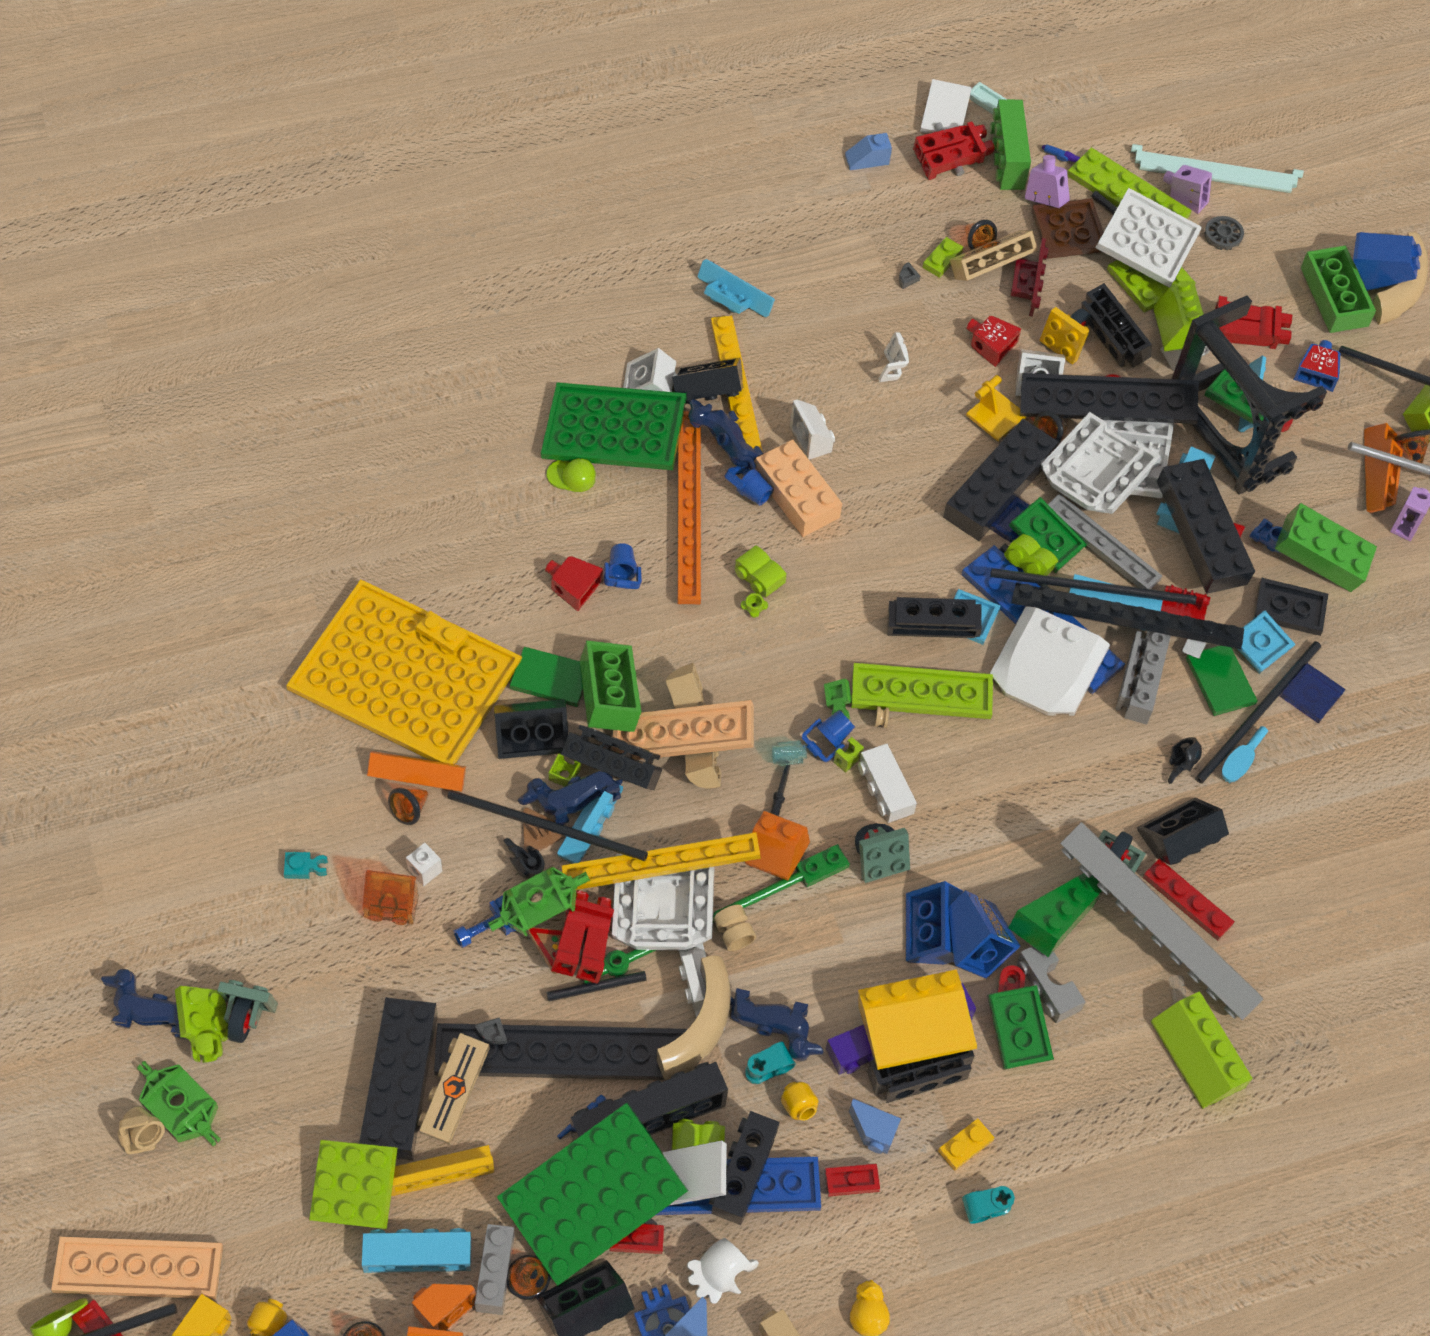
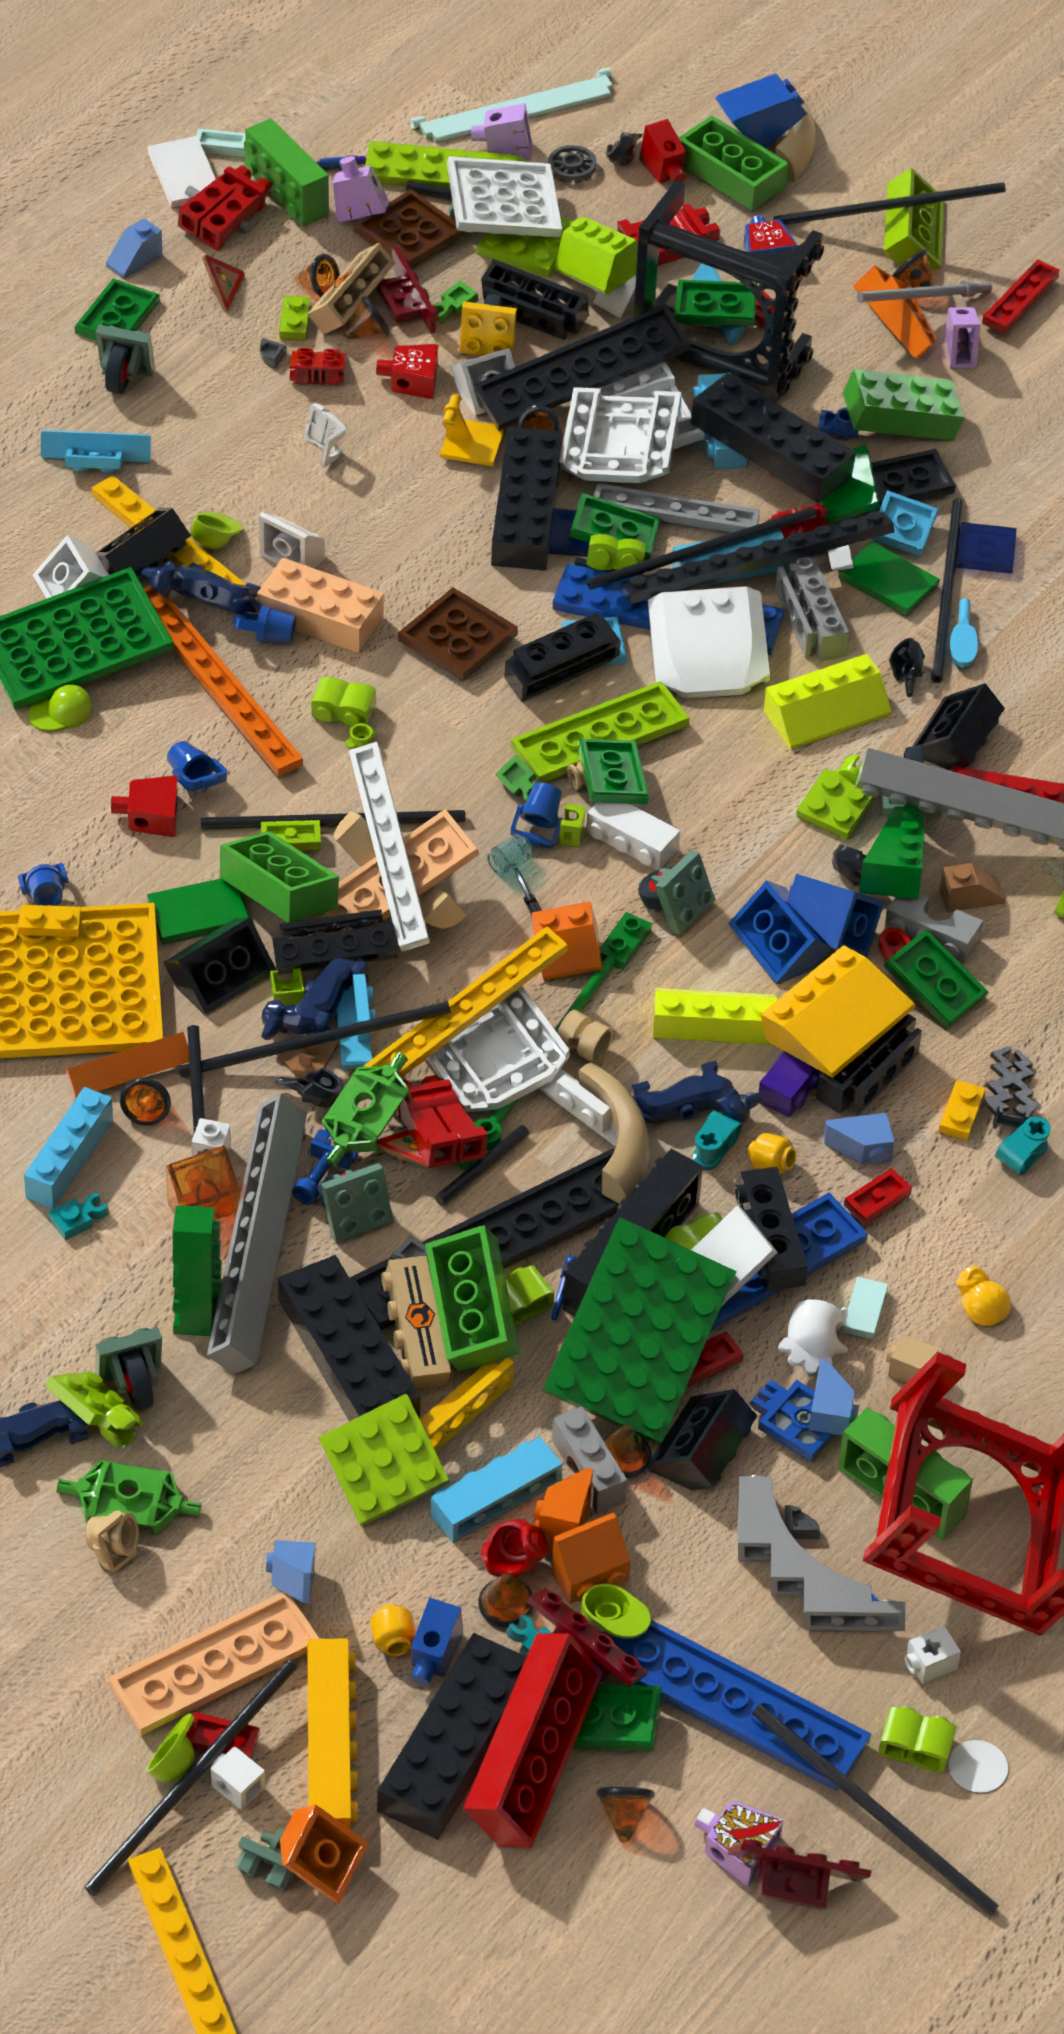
camera: 30 degrees left, 10 degrees down
none -> blue piece [18,863,69,906]
none -> medium azure brick [24,1087,113,1209]
none -> green tile [75,278,160,341]
none -> sand green plate [96,325,155,394]
none -> green wedge [172,1205,223,1336]
none -> black bar [187,1025,205,1133]
none -> lime cap [190,511,243,550]
none -> black piece [201,810,465,829]
none -> piece [202,254,245,311]
none -> light grey brick [207,1094,307,1375]
none -> lime plate [261,820,321,851]
none -> medium blue slope [266,1540,315,1603]
none -> red hinge [289,348,346,385]
none -> sand green plate [318,1163,394,1243]
none -> clear orange hat [344,296,390,339]
none -> white plate [349,742,430,952]
none -> reddish brown plate [398,587,518,681]
none -> bright green brick [425,1225,520,1372]
none -> bright green plate [434,280,479,323]
none -> red hair [481,1519,548,1579]
none -> lime brick [505,1265,554,1327]
none -> green tile [578,739,649,804]
none -> black piece [606,132,642,166]
none -> red torso [639,118,687,183]
none -> neon yellow slope [653,988,777,1045]
none -> neon yellow slope [763,654,892,750]
none -> lime plate [796,754,876,840]
none -> green tile [822,444,880,526]
none -> black piece [832,844,866,886]
none -> light aqua tile [842,1277,888,1340]
none -> medium nougat slope [940,863,1005,912]
none -> piece [983,1046,1038,1129]

